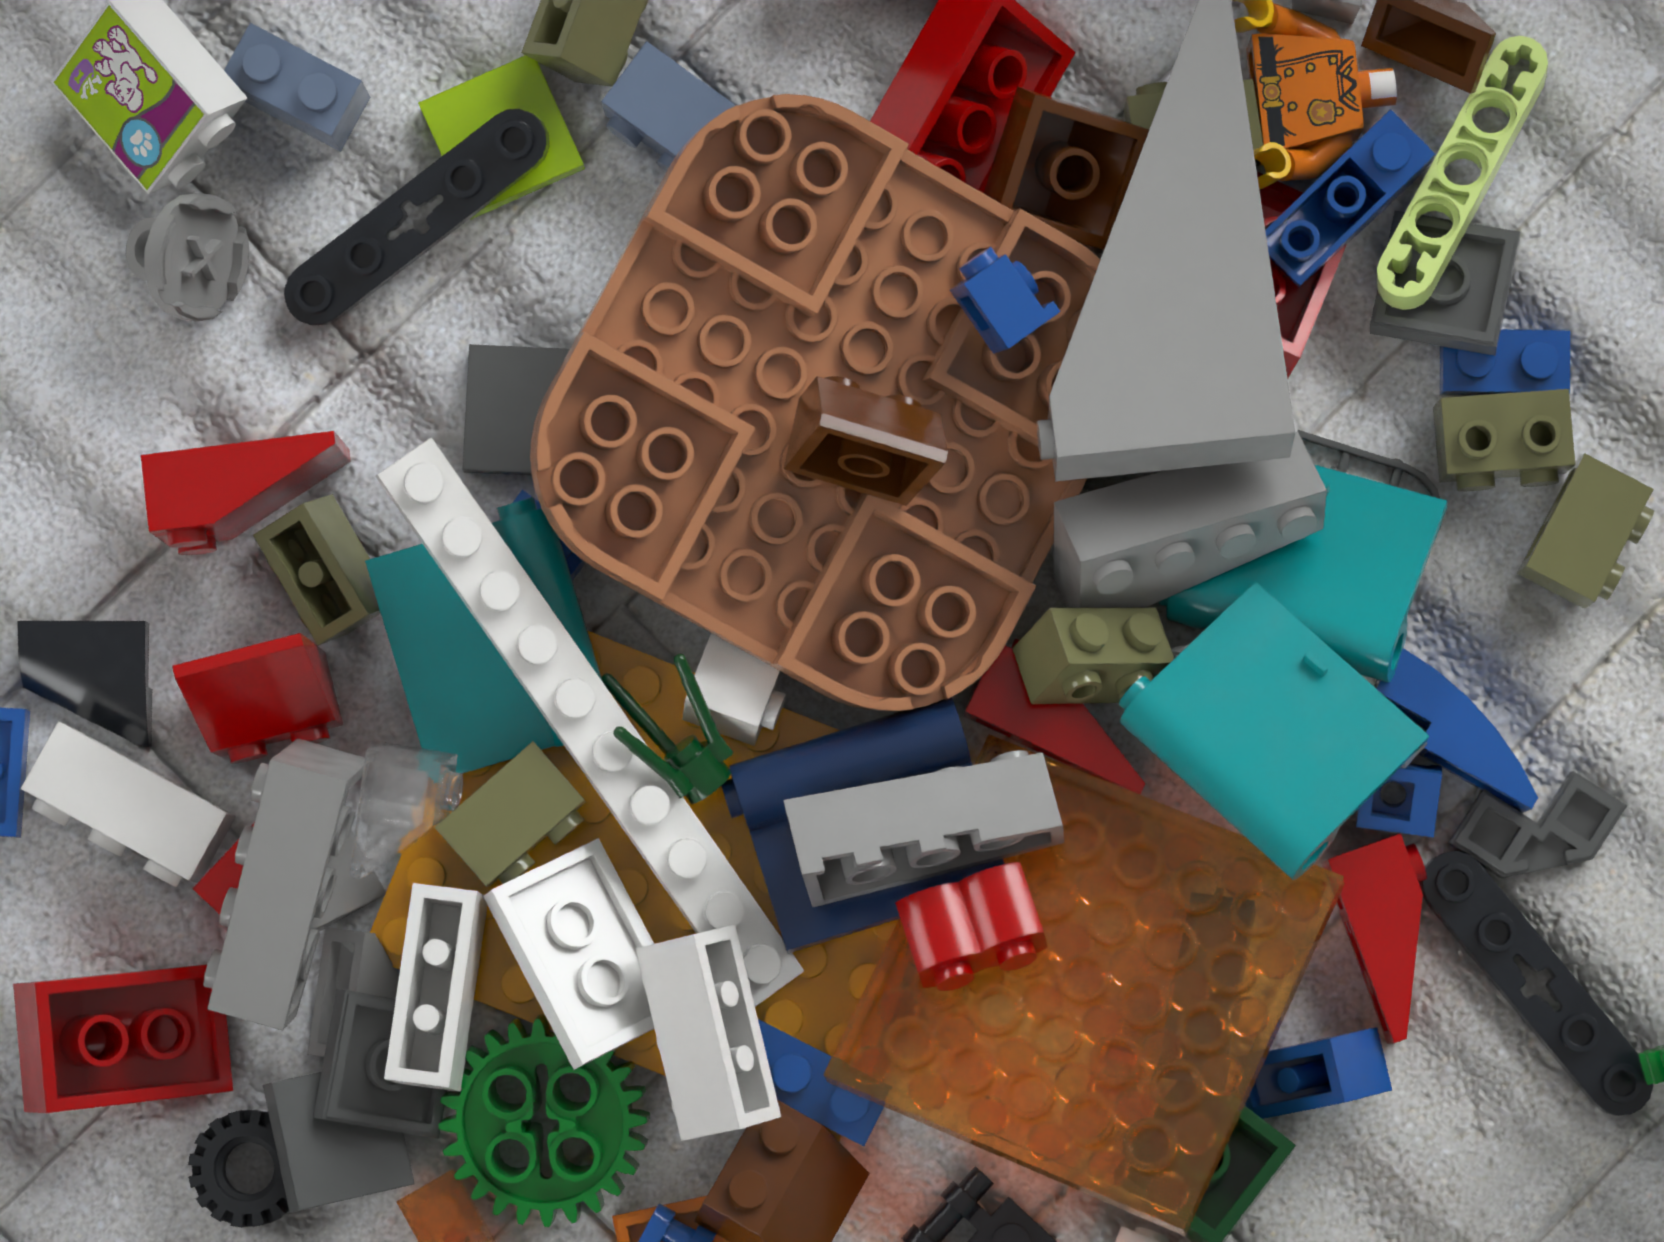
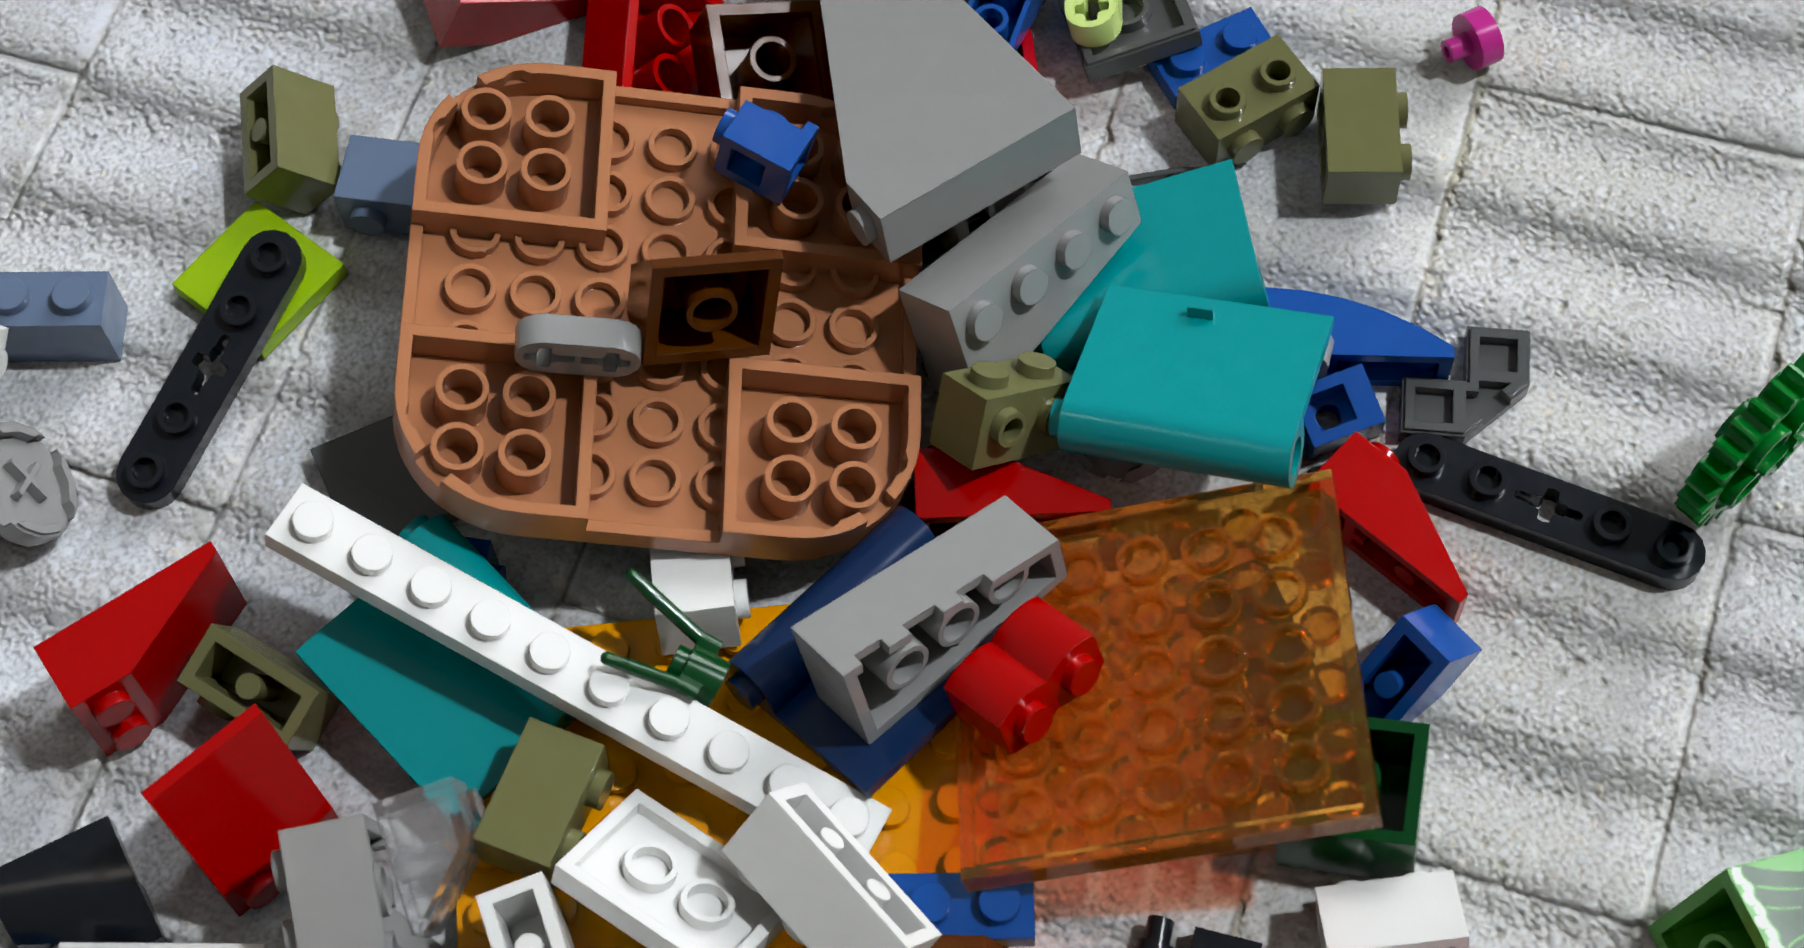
camera: 30 degrees left, 20 degrees down
none -> light grey beam [514,314,642,377]

